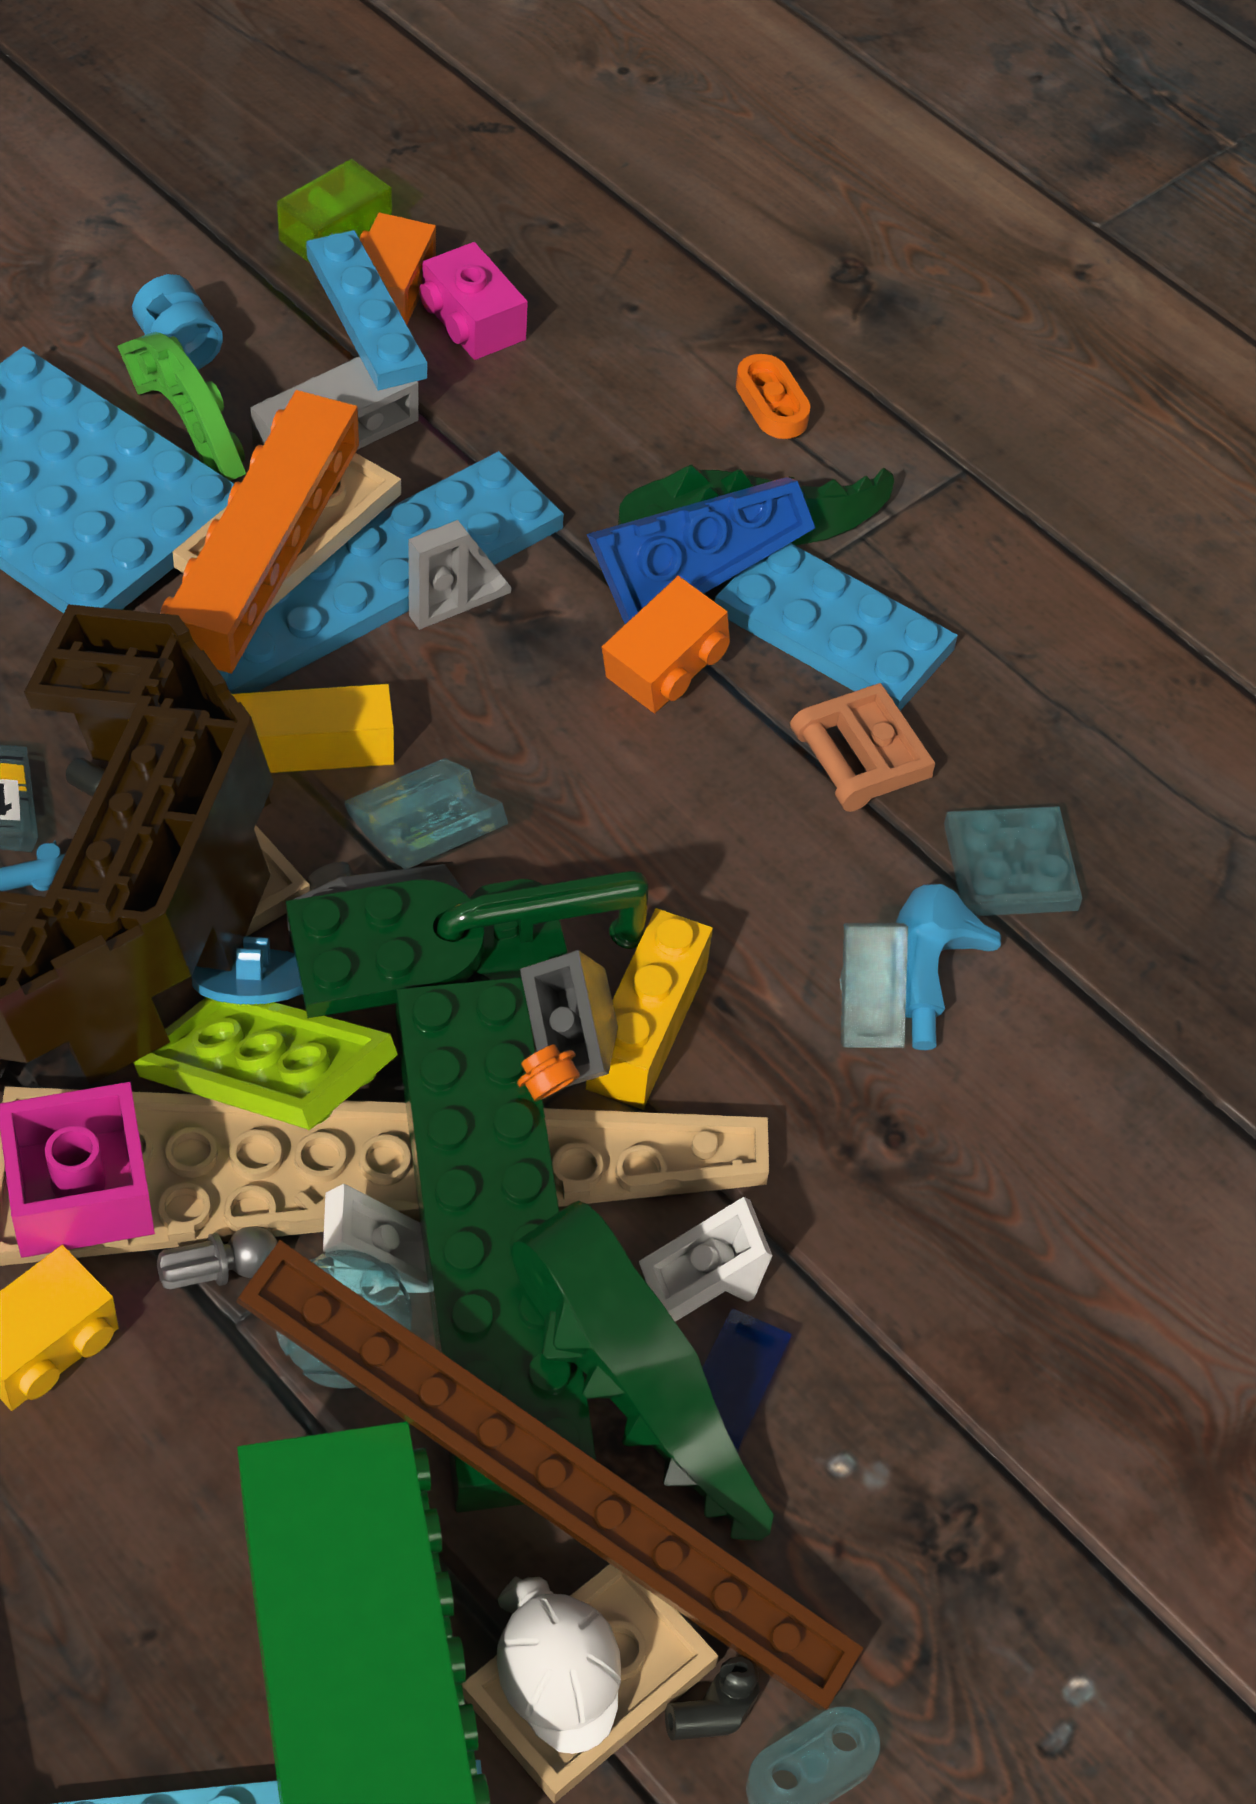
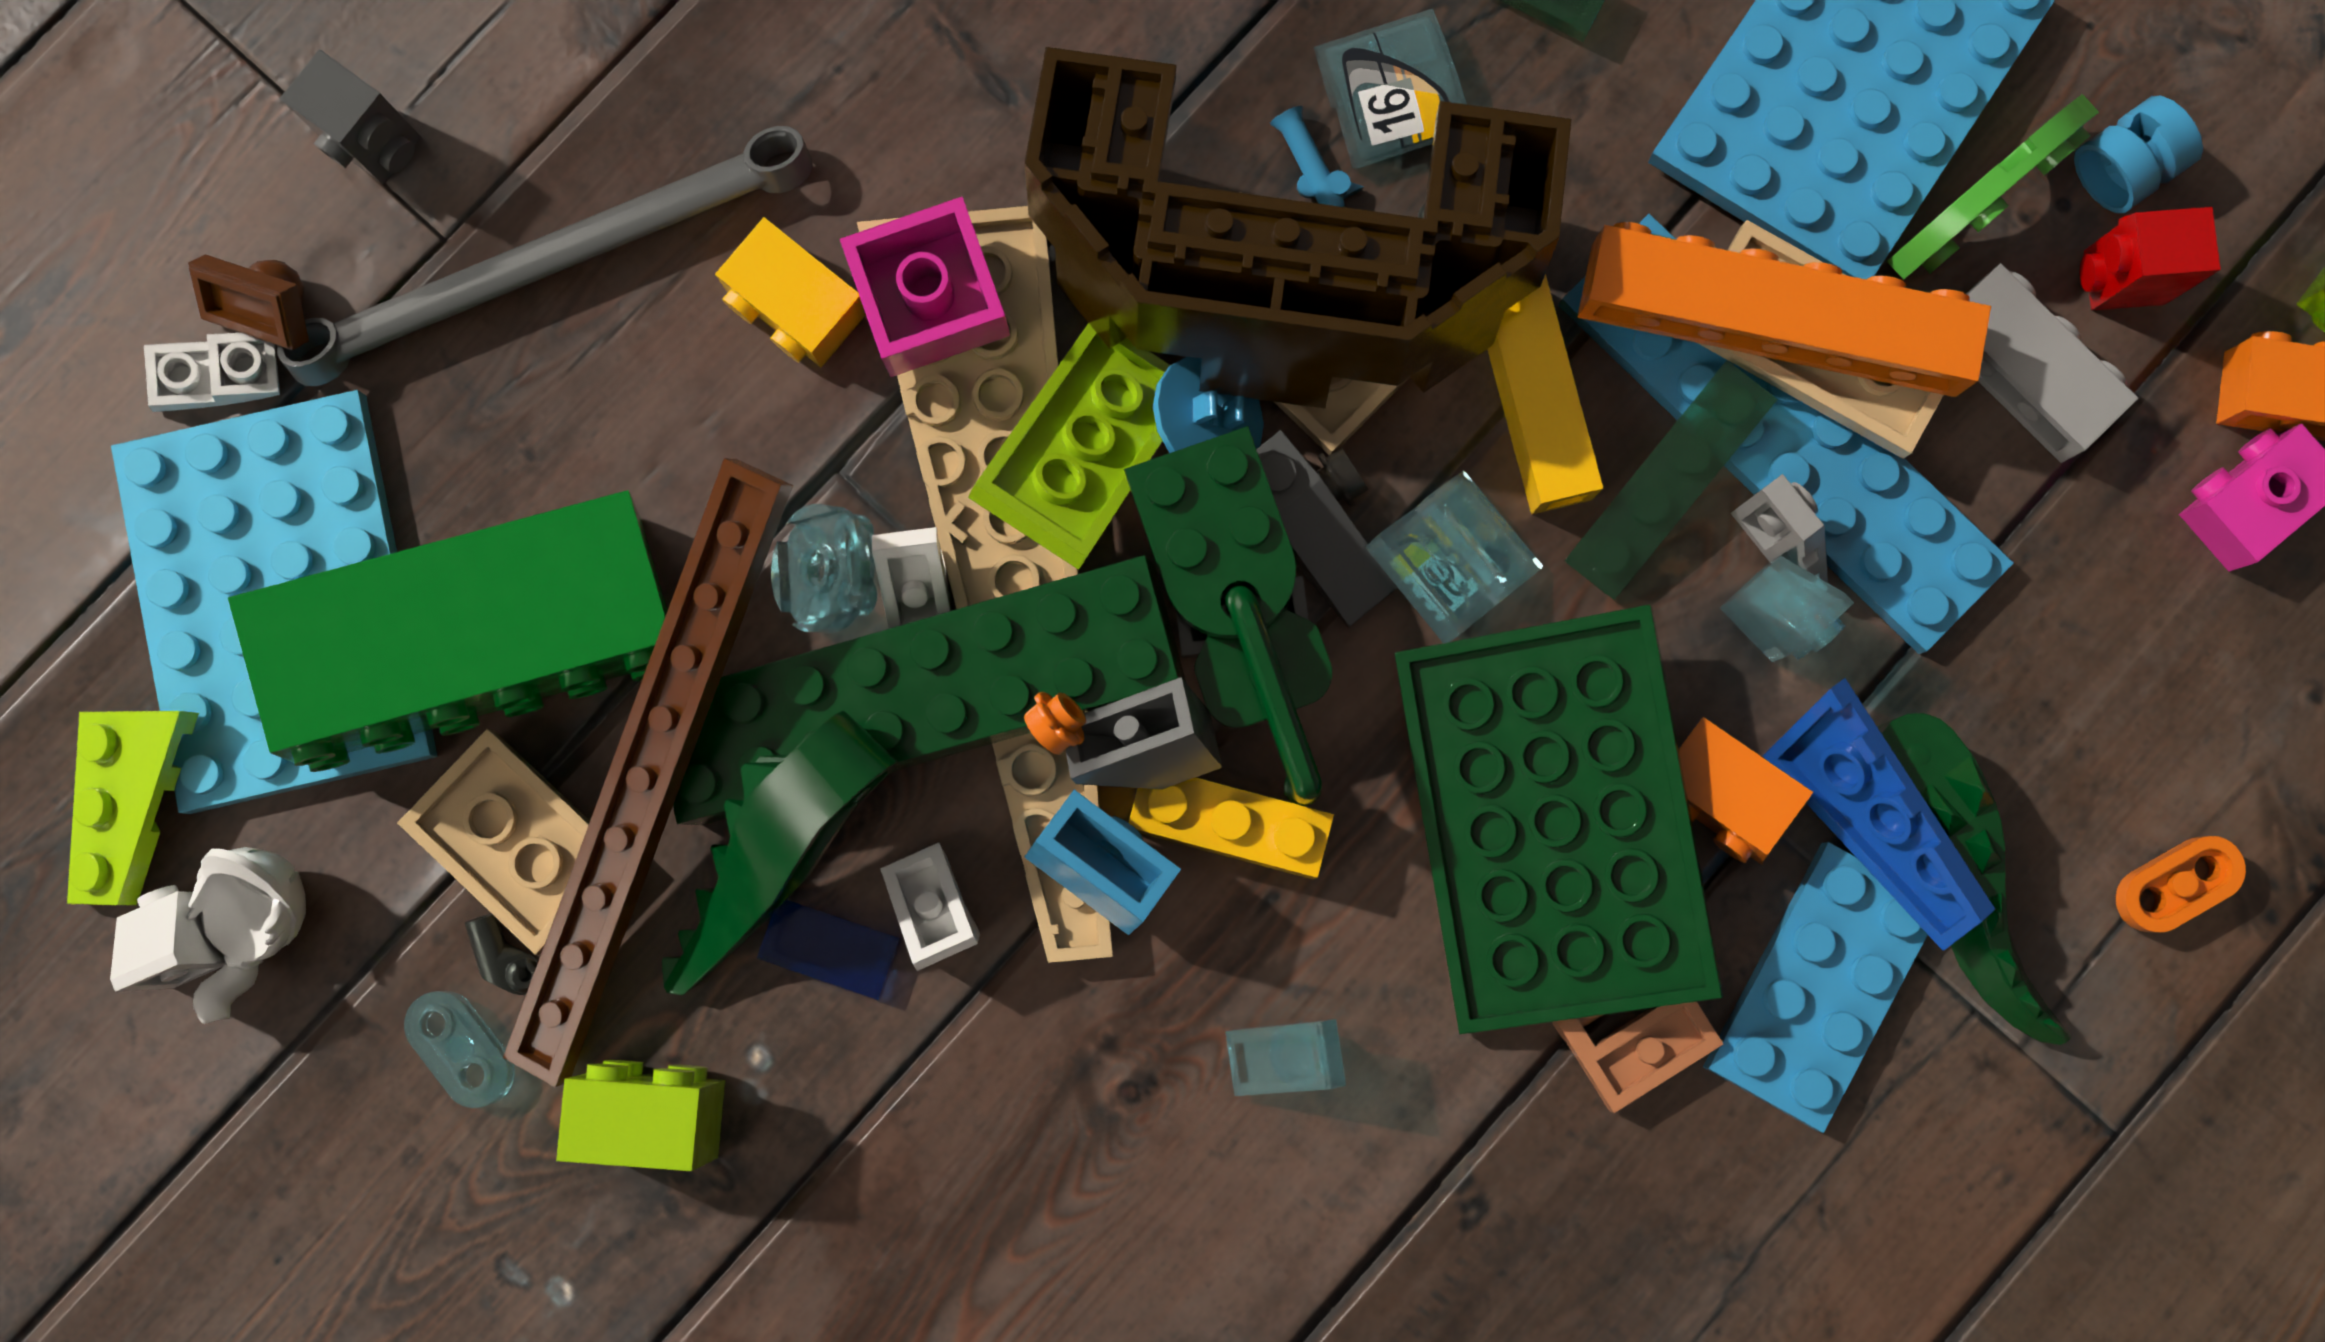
camera: 90 degrees right, 30 degrees up
flat silver axle [157,1226,278,1289] -> none
dark azure plate [306,230,427,391] -> none
white piece [497,1576,621,1754] -> none
dark azure animal [891,884,1001,1050] -> none
clear light blue tile [944,806,1082,916] -> none
none -> lime brick [556,1060,725,1171]
none -> dark azure brick [1024,789,1181,935]
none -> dark green plate [1395,605,1723,1035]
none -> clear green plate [1563,360,1778,600]
none -> clear light blue slope [1720,556,1854,663]
none -> red brick [2080,207,2221,311]

